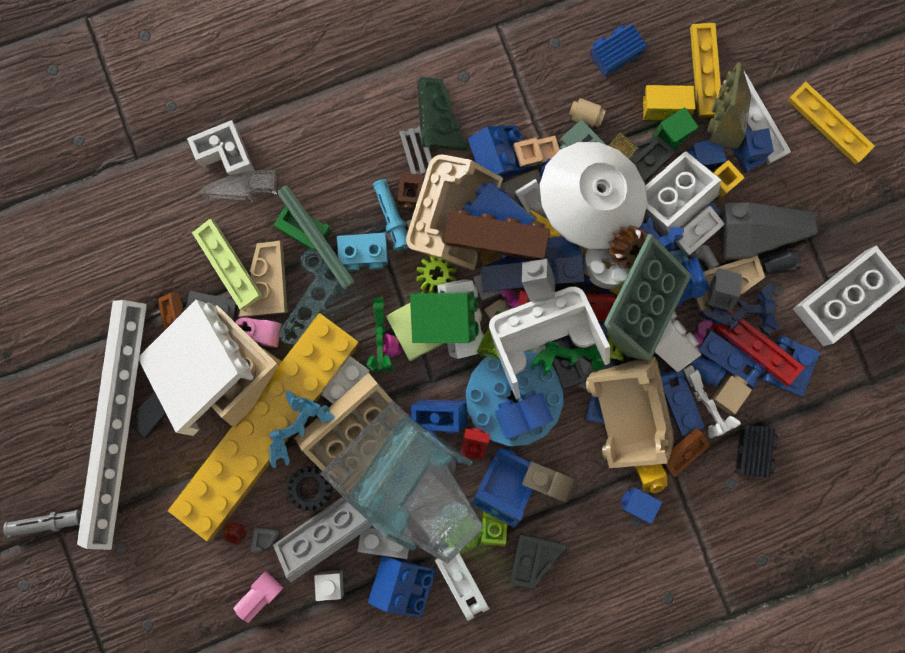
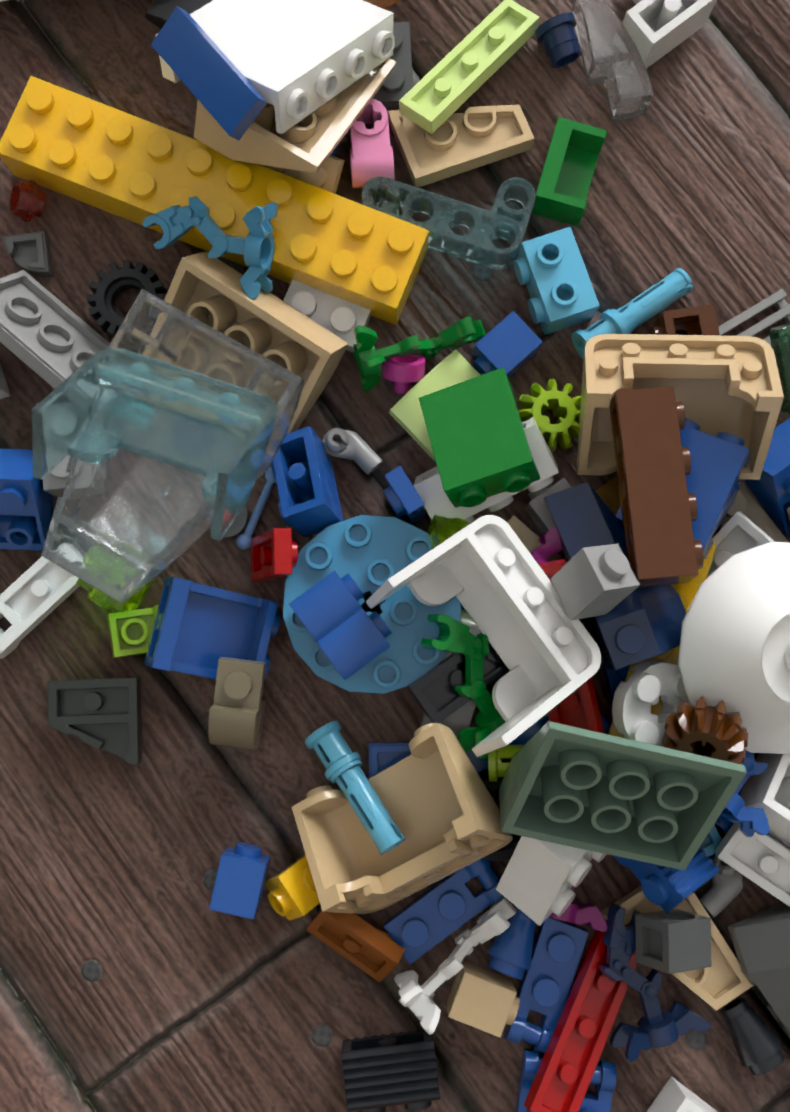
camera: 75 degrees right, 0 degrees up
sand green axle [278,186,354,289] -> none
none -> blue tile [151,6,267,140]
none -> medium azure pin [305,721,406,855]
none -> light grey arm [323,428,383,476]
none -> blue plate [383,466,426,524]
none -> blue brick [472,311,543,379]
none -> dark blue piece [535,12,582,68]

